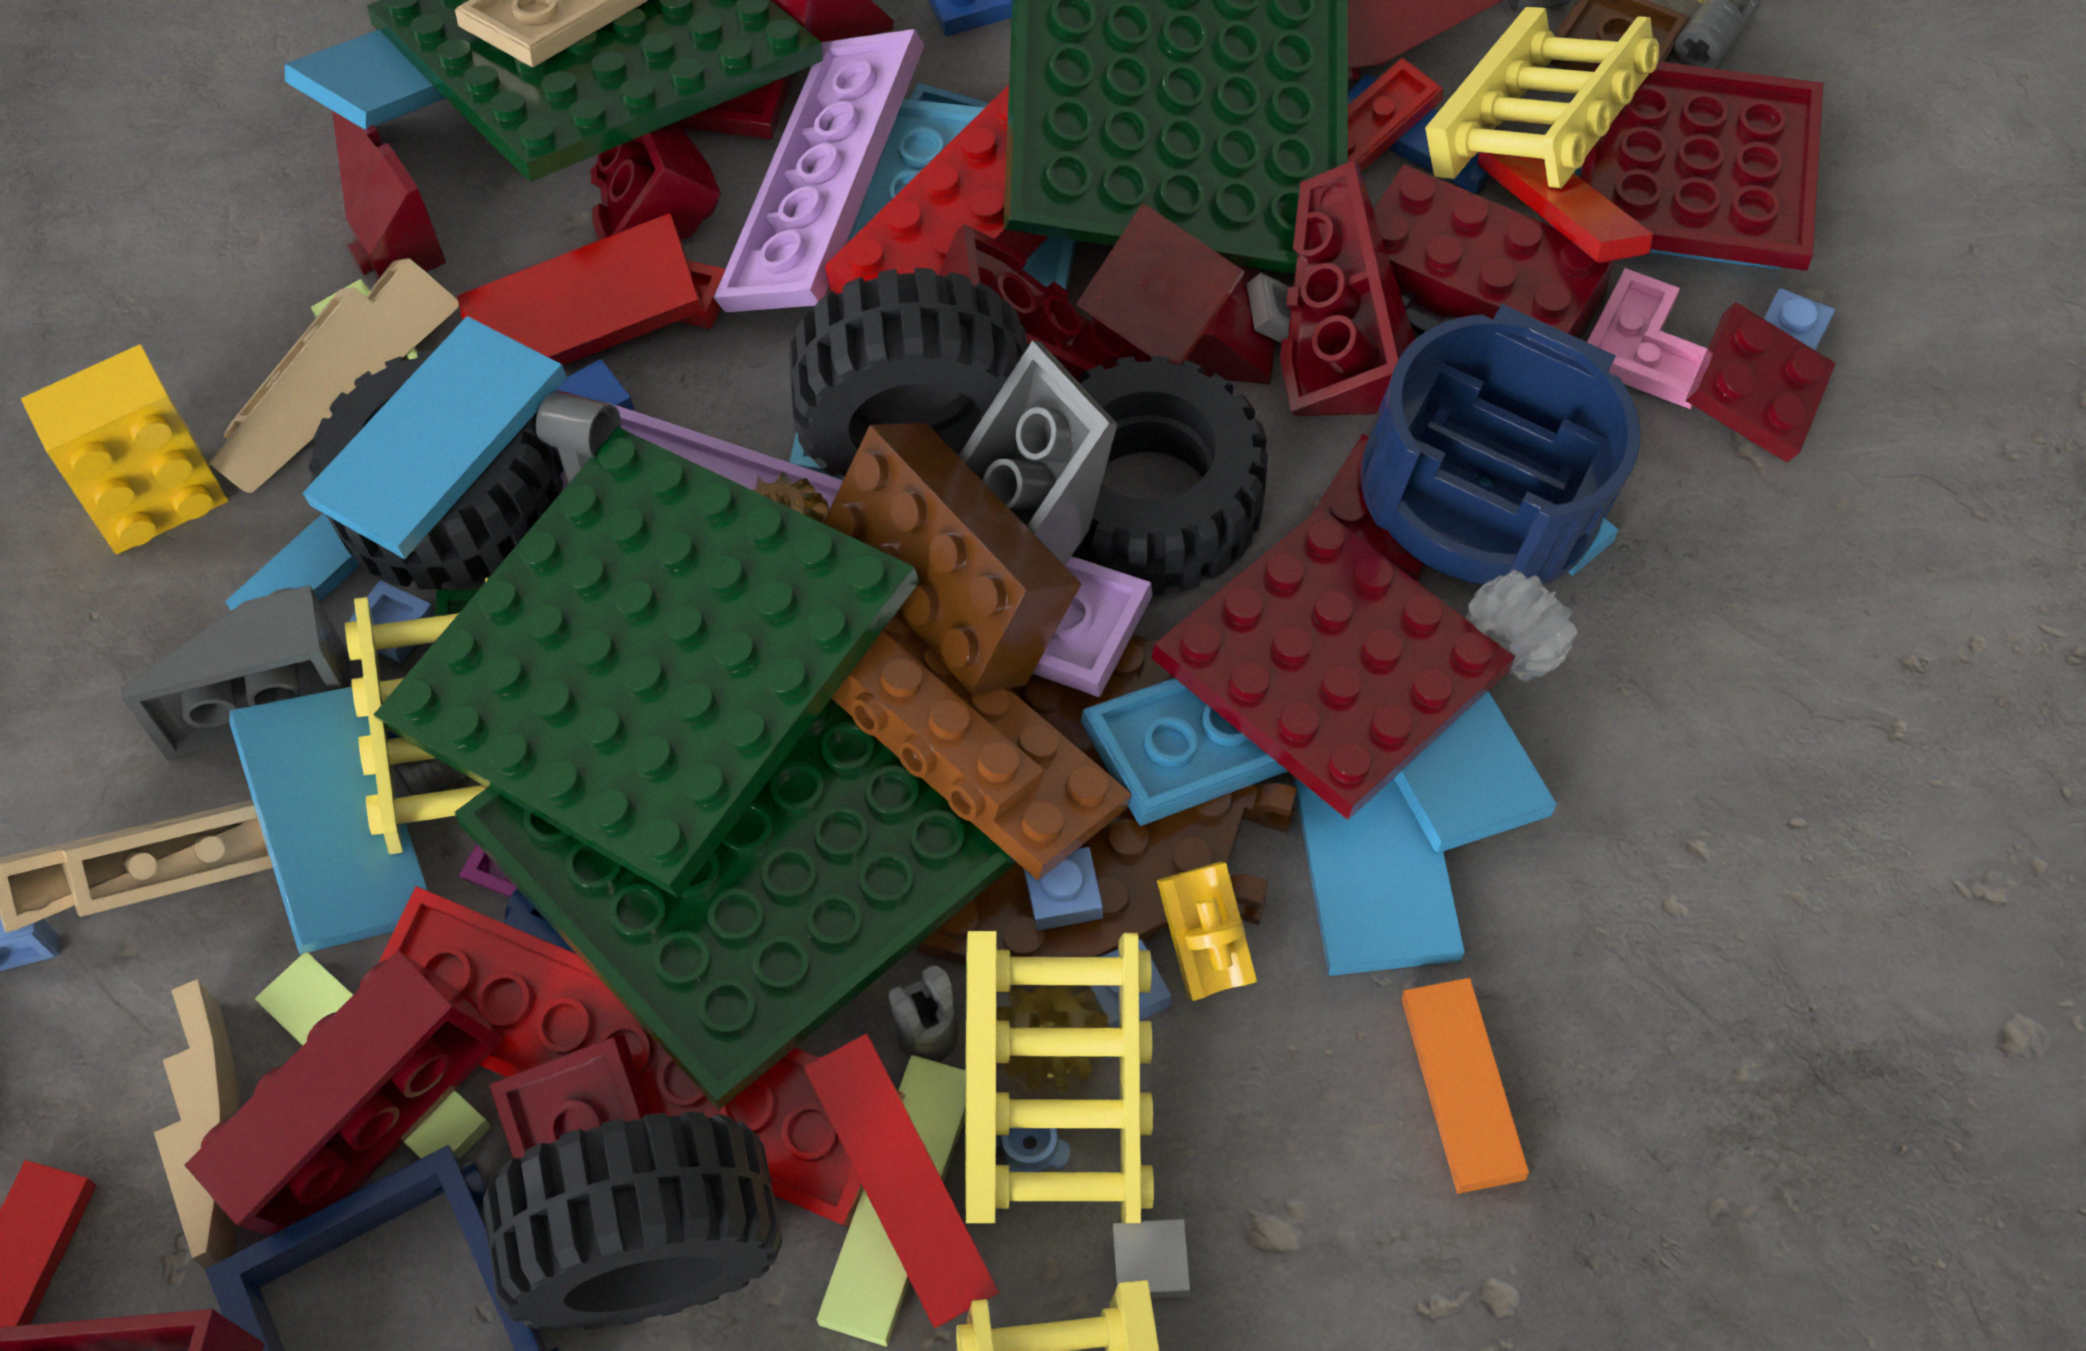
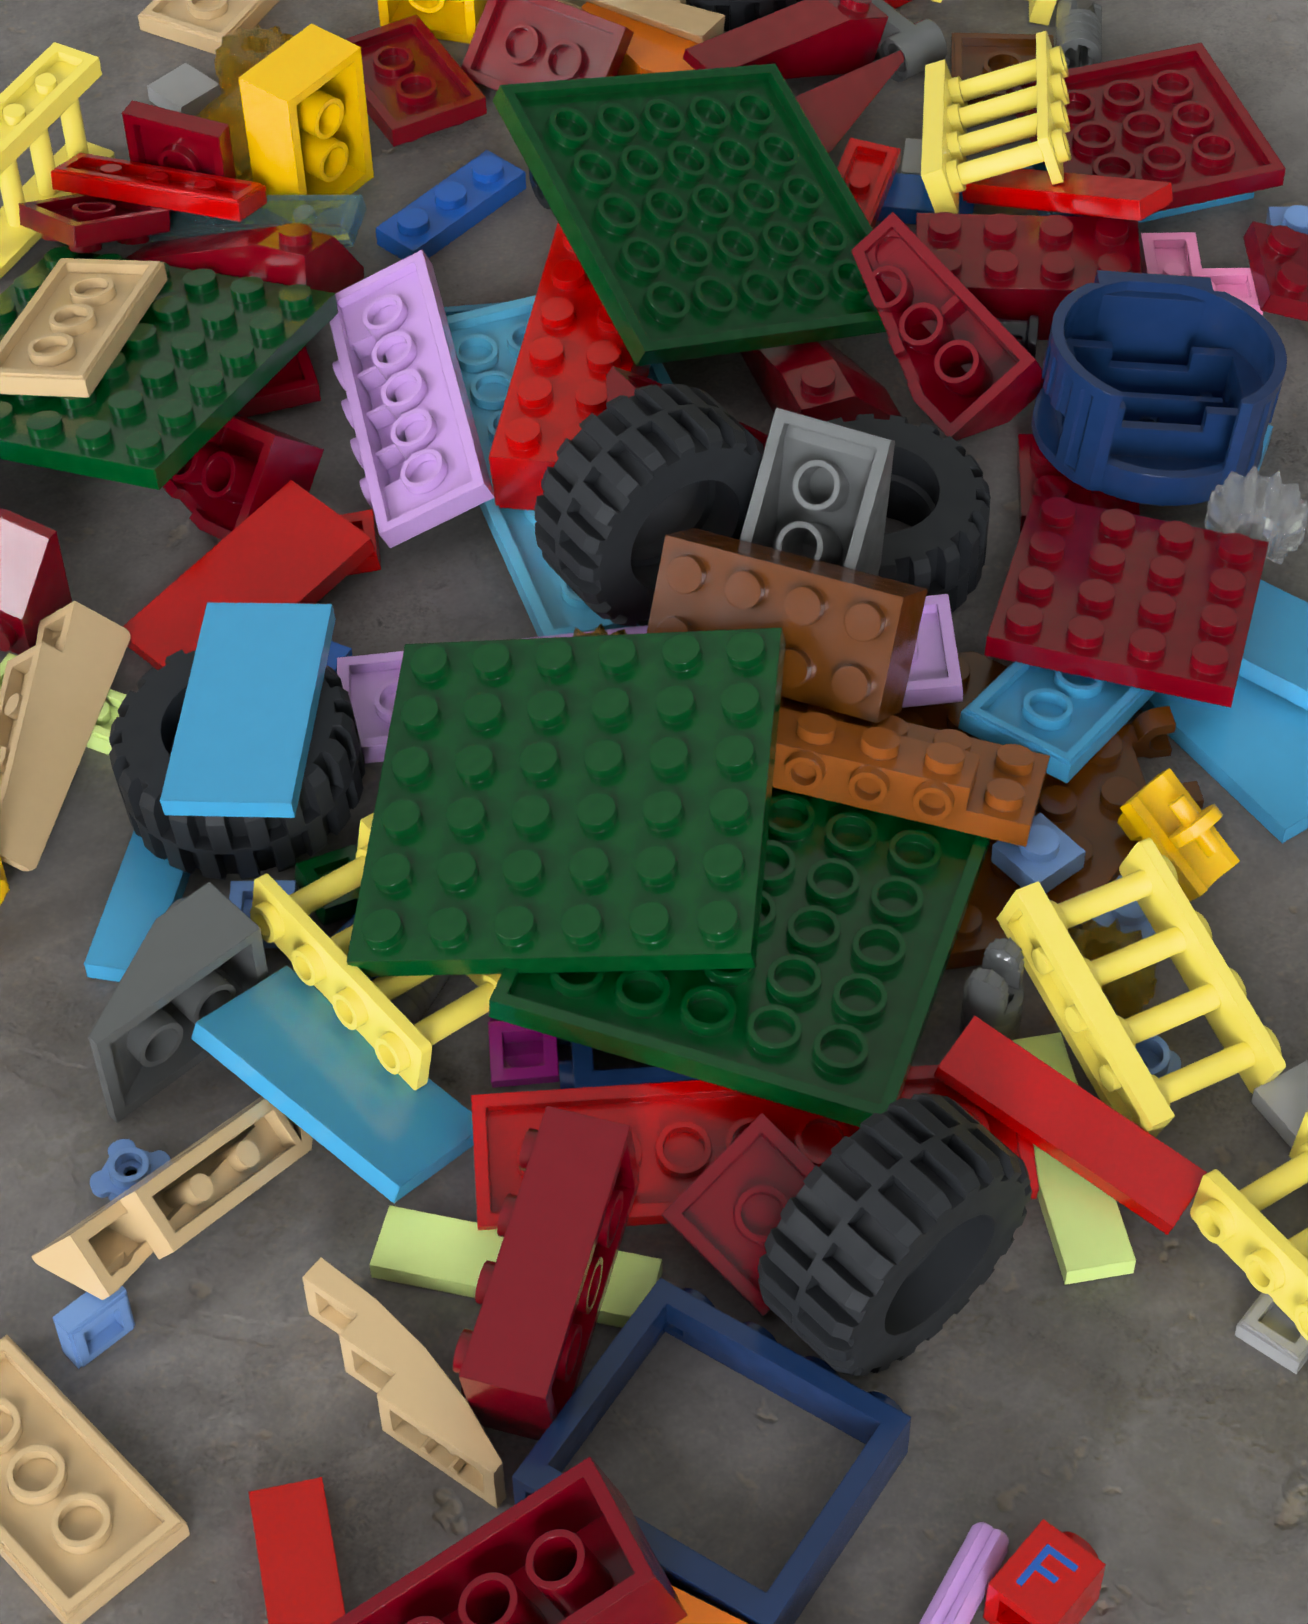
camera: 30 degrees left, 10 degrees down
dark grey piece [536,390,621,484] -> none
clear red plate [1076,203,1245,366] -> none
light grey tile [1246,273,1291,343] -> none
none -> medium blue plate [90,1139,170,1201]

